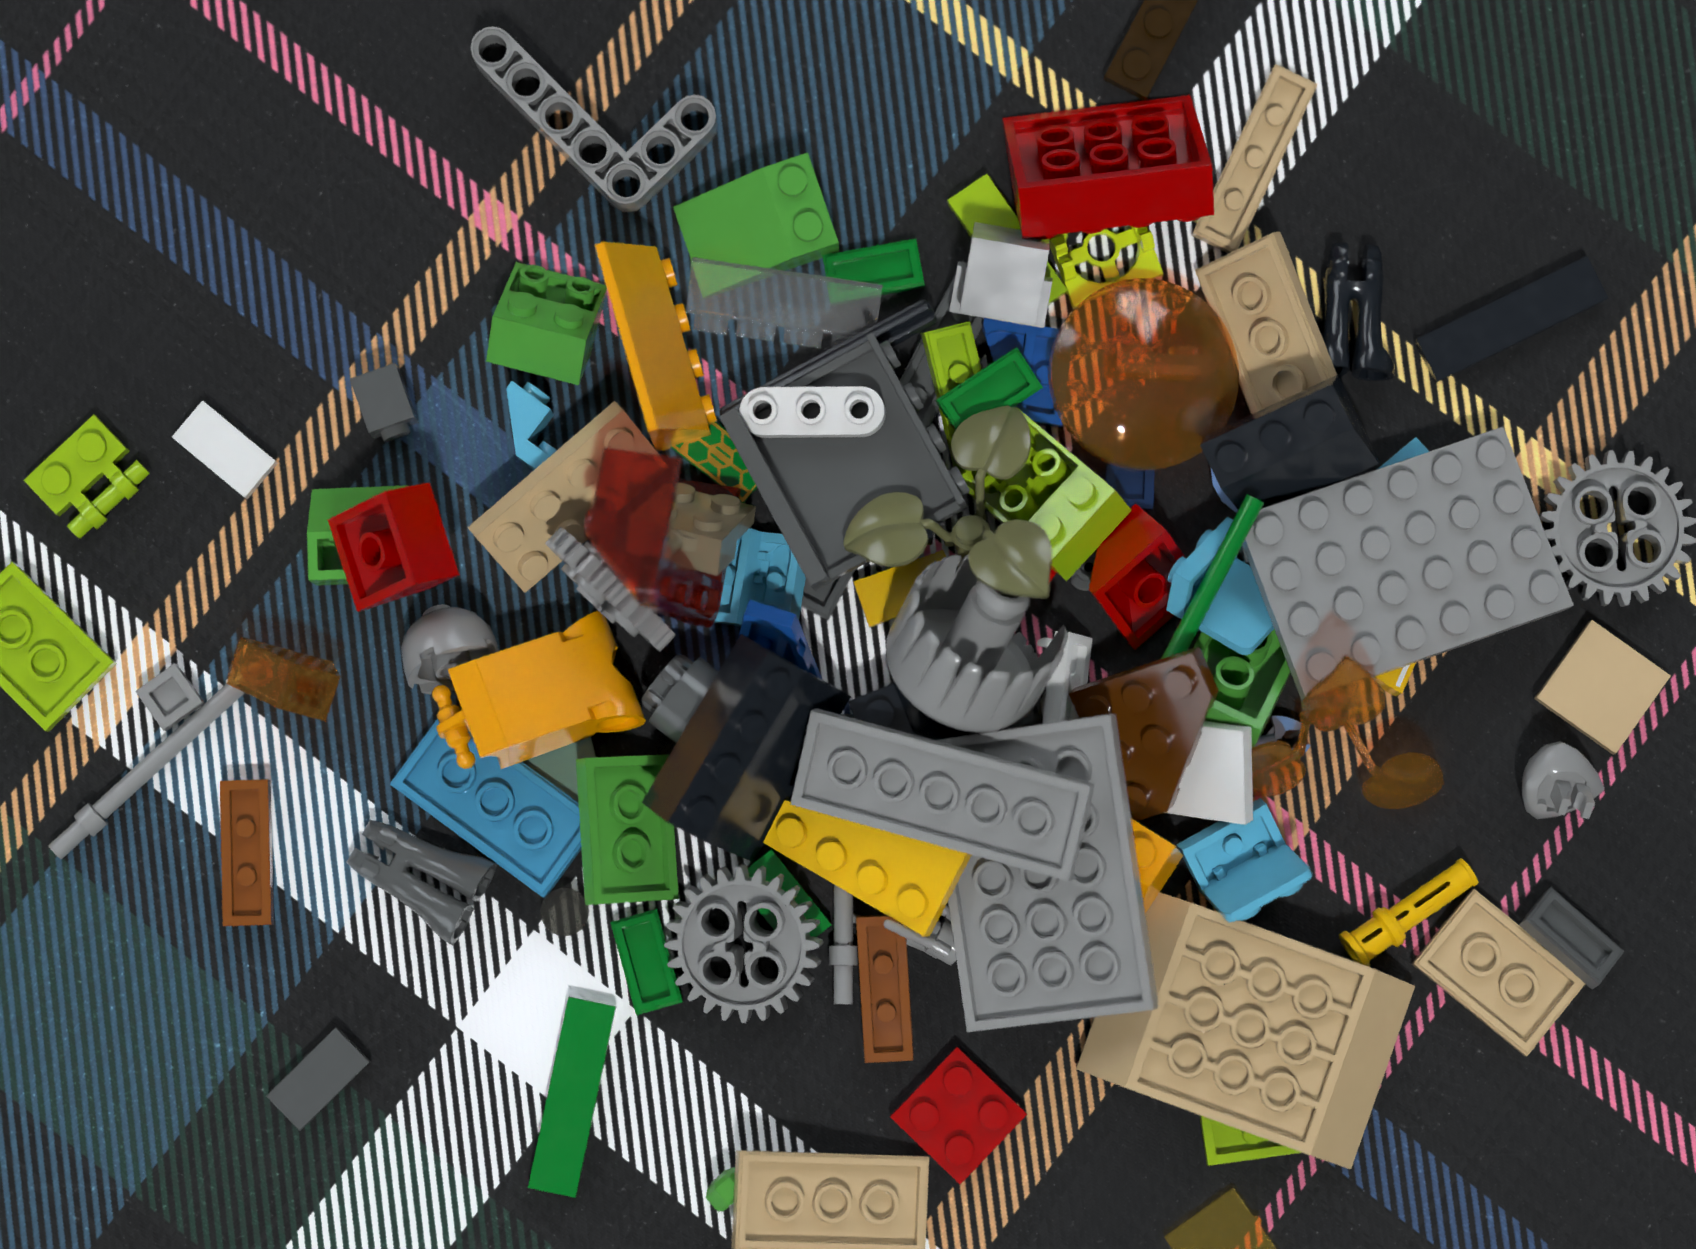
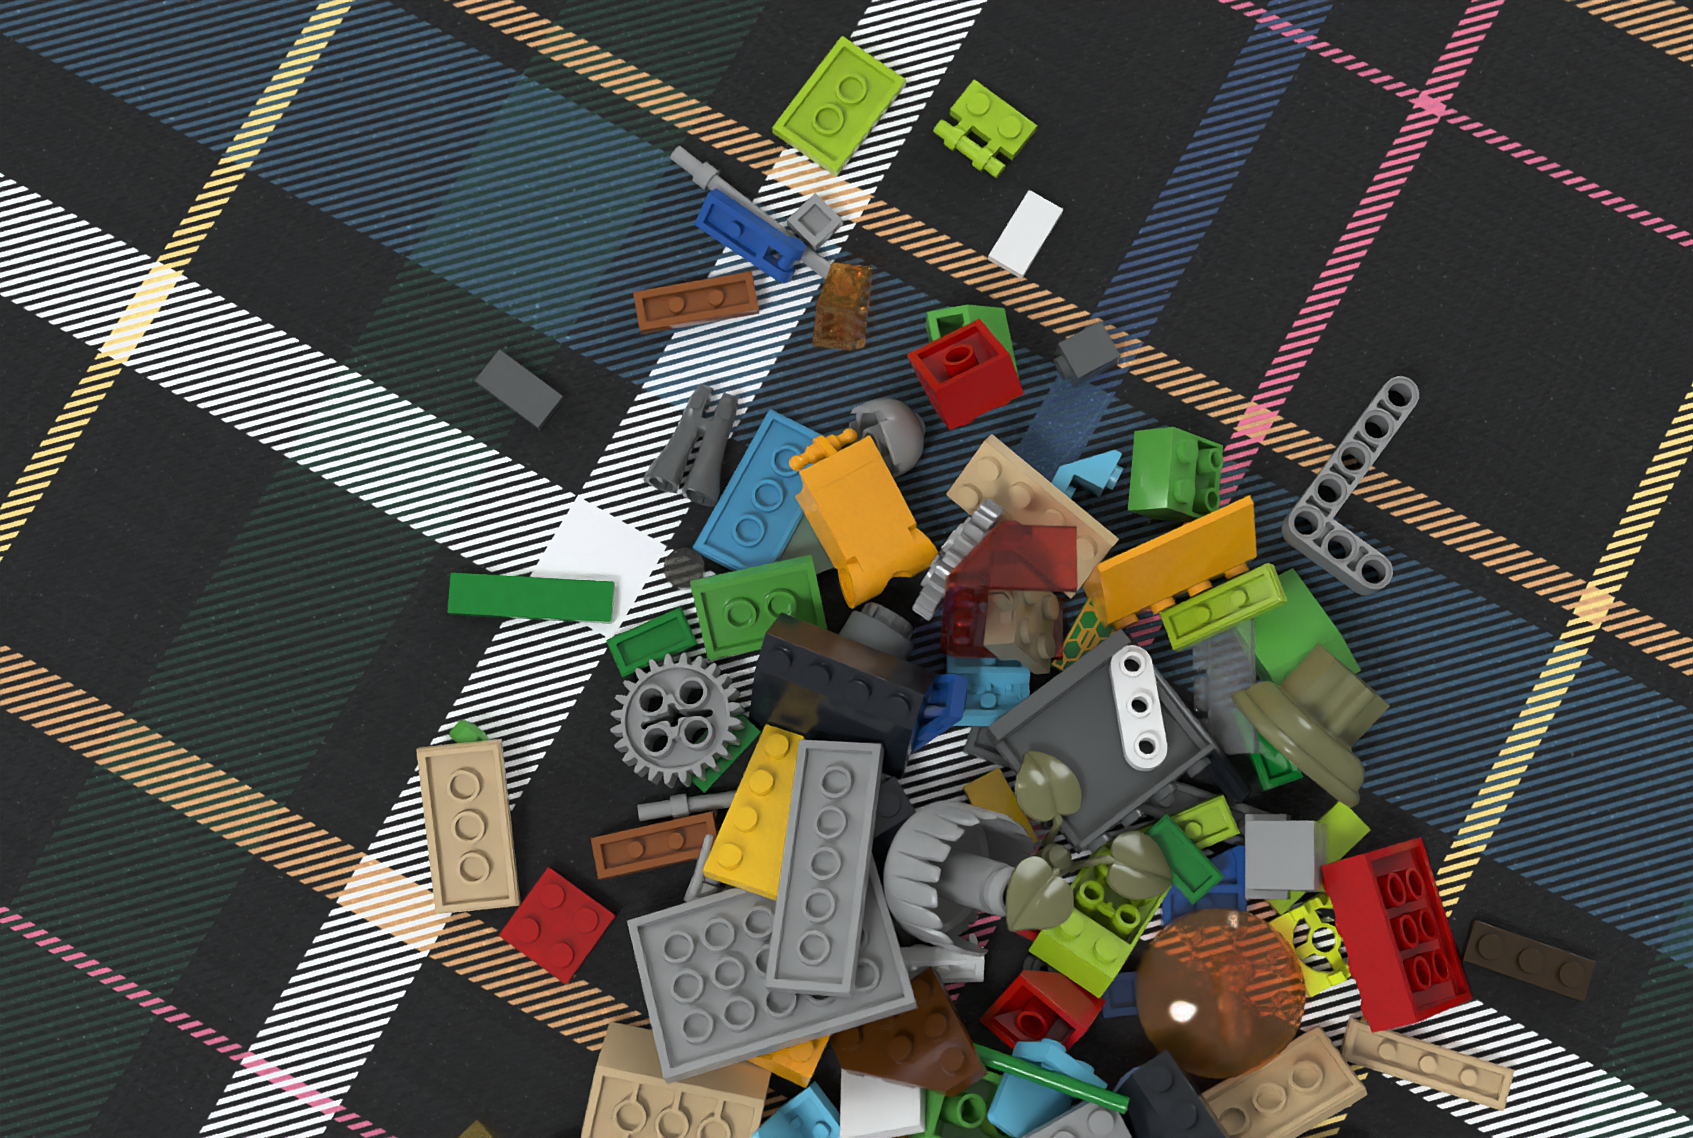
camera: 80 degrees right, 5 degrees down
none -> blue plate [694,188,806,283]
none -> lime tile [1160,563,1288,652]
none -> olive piece [1231,643,1390,807]

